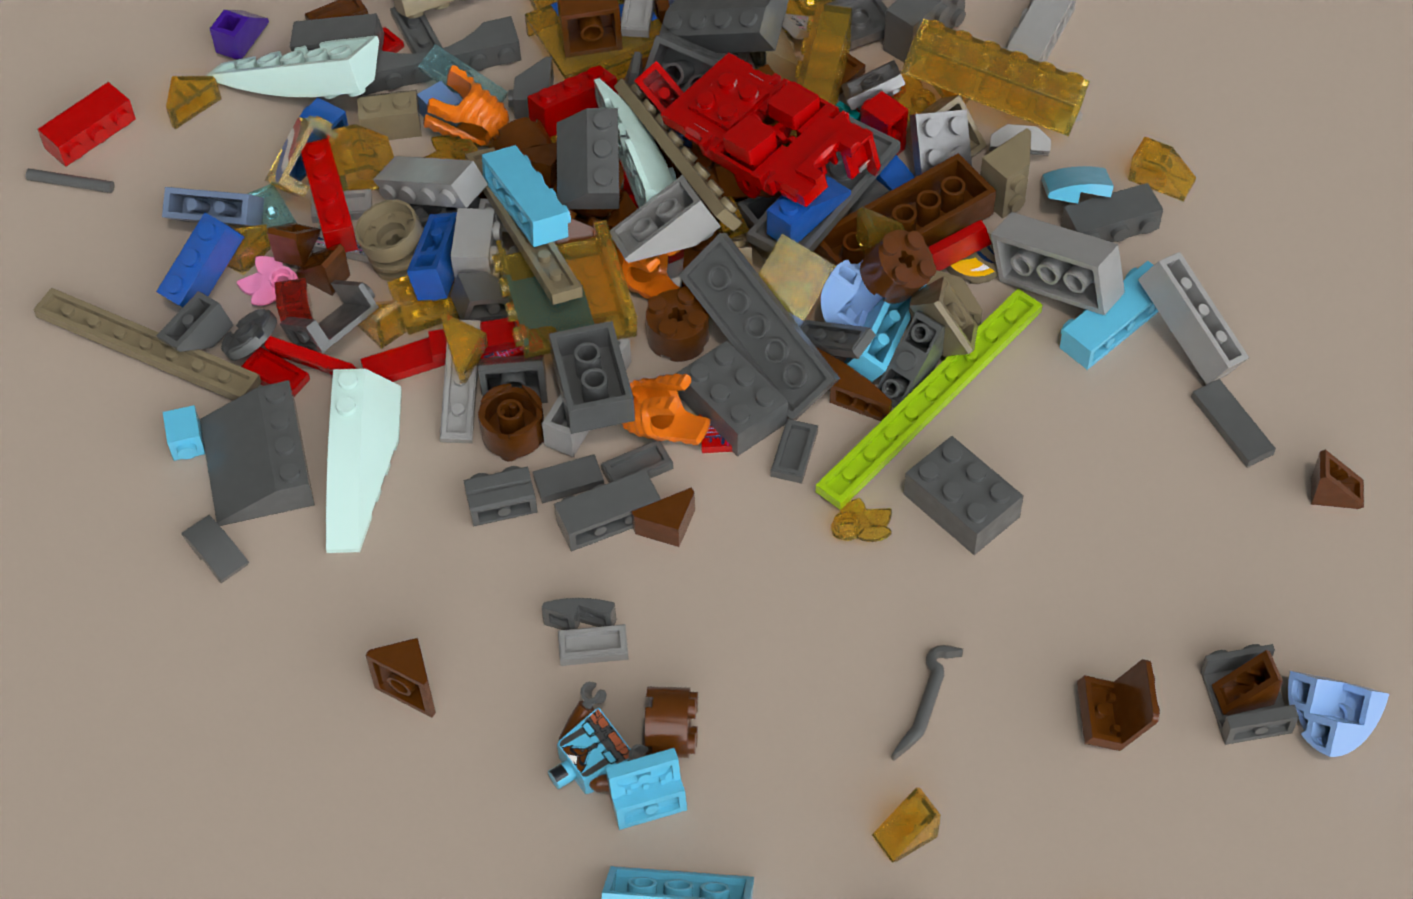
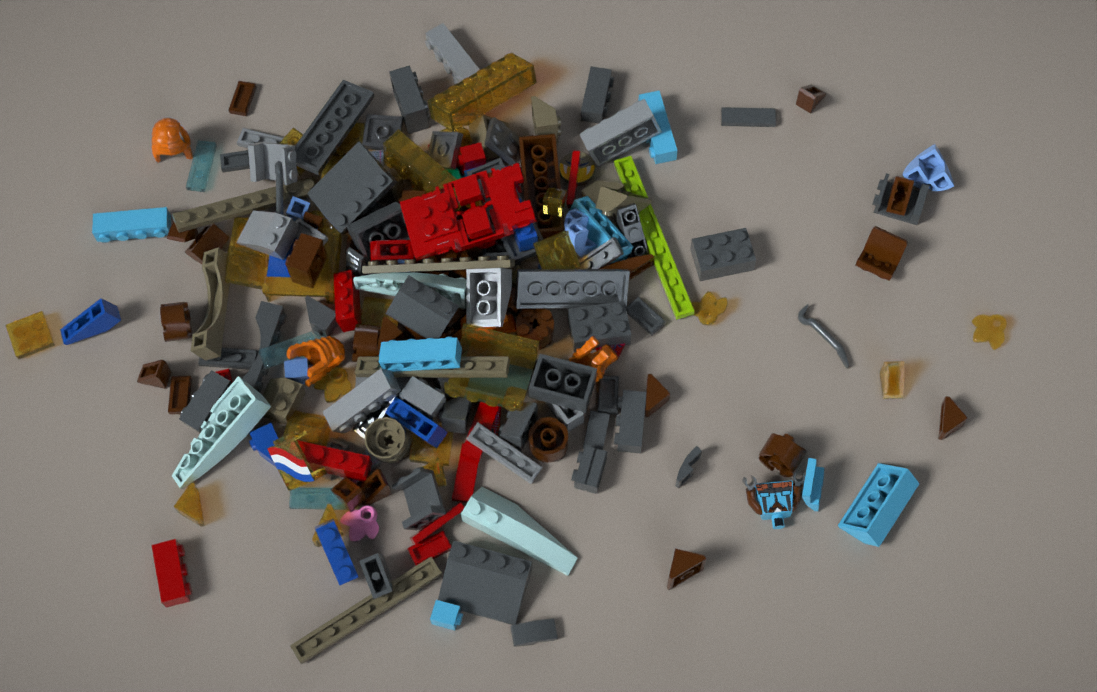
camera: 60 degrees left, 10 degrees up
dark grey bar [26,168,114,193] -> none
sand blue brick [162,187,264,228] -> none
dark purple slope [210,9,269,60] -> none
dark grey tile [221,309,277,360] -> none
clear red brick [274,278,313,322] -> none
clear yellow slope [440,314,488,384] -> none
light grey tile [558,624,629,666] -> none
reddish brown brick [860,230,936,304] -> none
light grey slope [989,124,1051,156] -> none
medium azure slope [1041,166,1114,204] -> none
clear yellow slope [1128,136,1196,202] -> none
light grey brick [1138,252,1249,385] -> none

